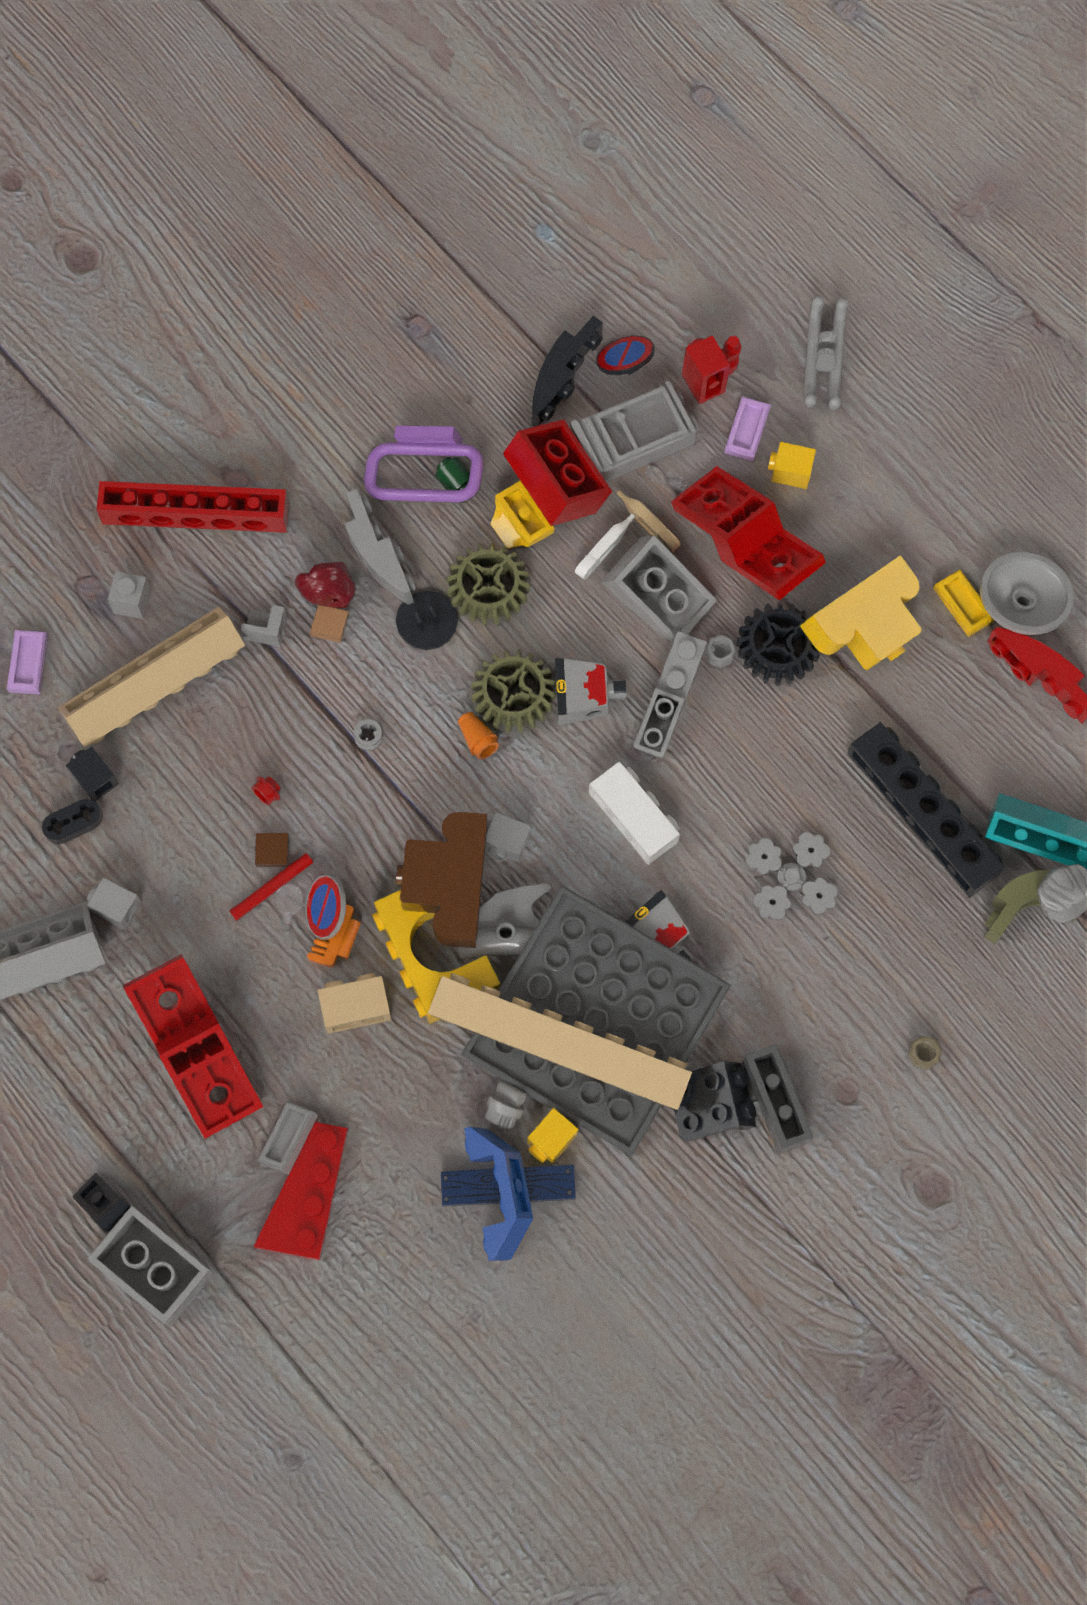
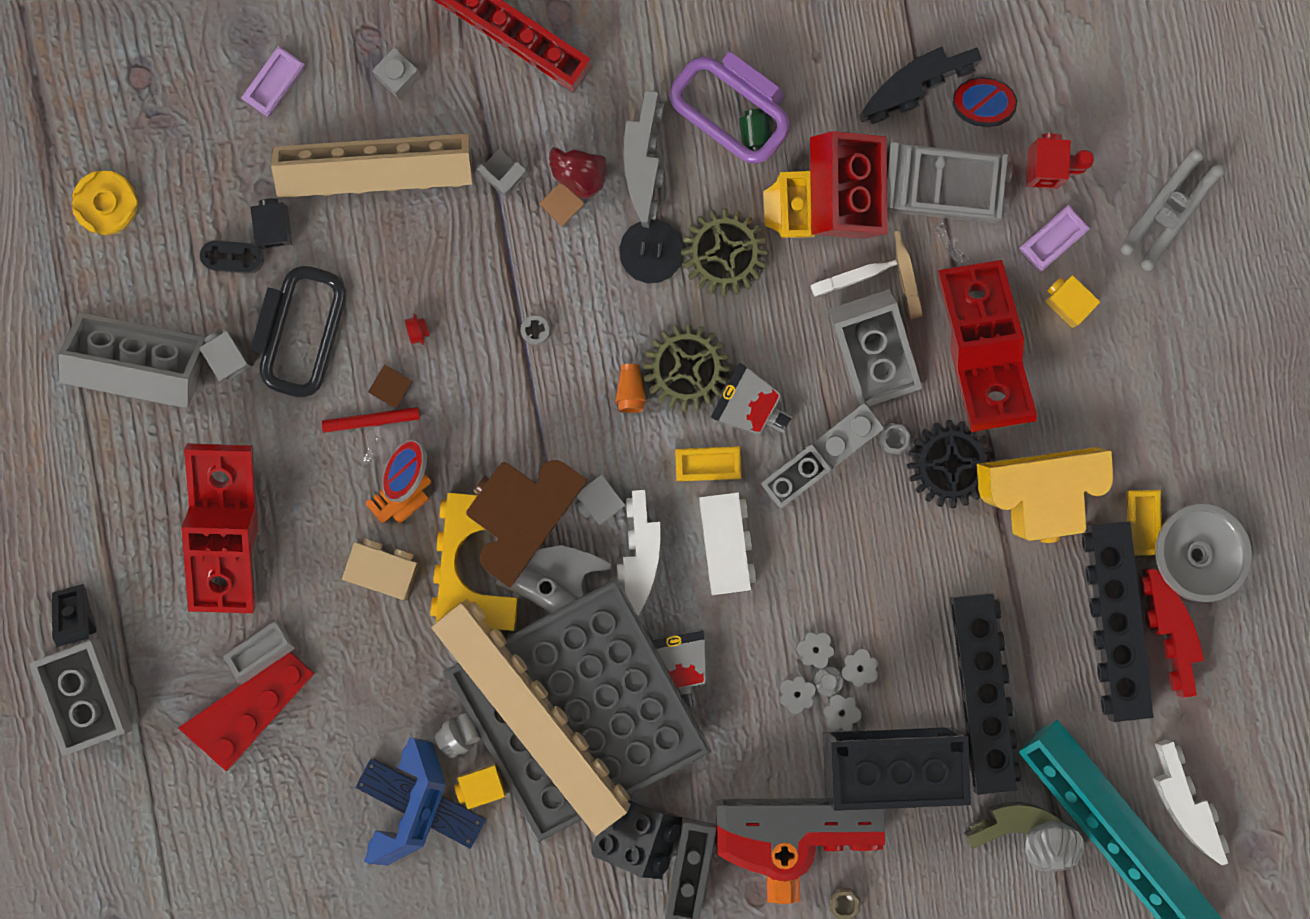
camera: 30 degrees right, 15 degrees up
none -> black bar [250,266,347,397]
none -> white slope [617,490,661,615]
none -> yellow tile [675,446,741,482]
none -> piece [716,798,885,904]
none -> black window [823,727,971,811]
none -> black brick [1082,521,1154,722]

